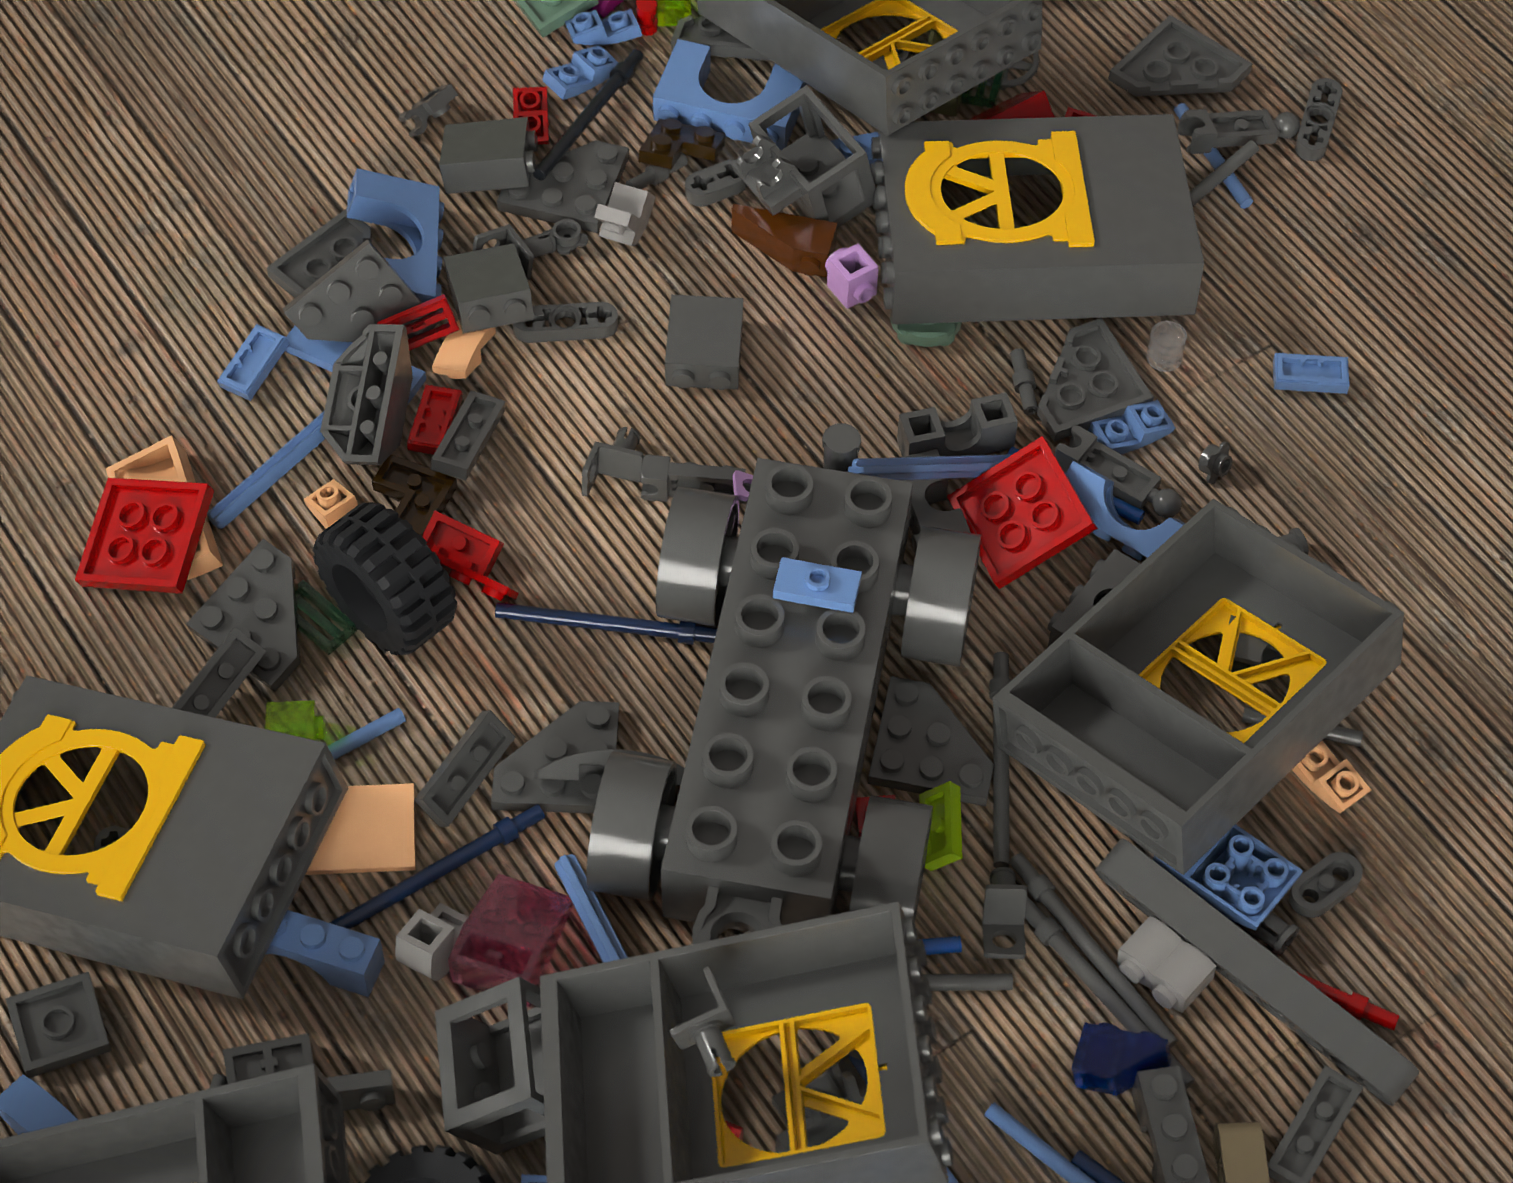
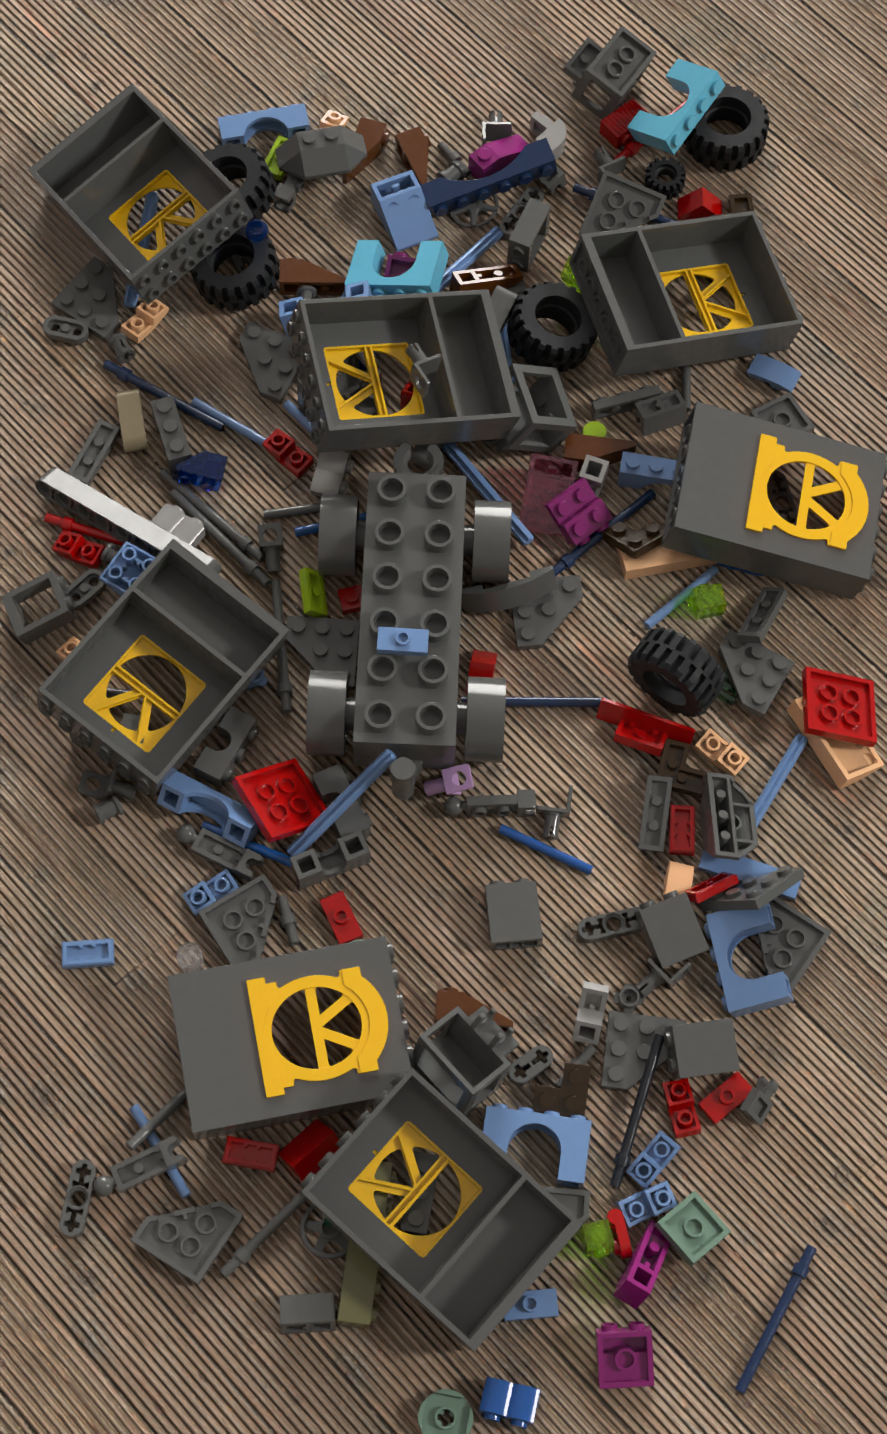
camera: 170 degrees right, 10 degrees up
medium blue plate [217,324,290,401] -> none
dark grey plate [414,710,516,827] -> none
lavender brick [825,243,878,309] -> none
dark grey plate [1198,441,1233,484] -> none
none -> dark grey window [1,570,77,645]
none -> red slope [51,530,106,569]
none -> dark grey bar [220,1194,306,1278]
none -> red slope [262,428,314,478]
none -> red plate [319,890,363,944]
none -> red slope [466,650,498,695]
none -> blue bar [498,824,594,875]
none -> magenta plate [545,478,613,546]
none -> reddish brown slope [562,433,637,472]
none -> lime tile [582,421,606,437]
none -> dark brown plate [602,521,664,559]
none -> red plate [697,1071,752,1125]

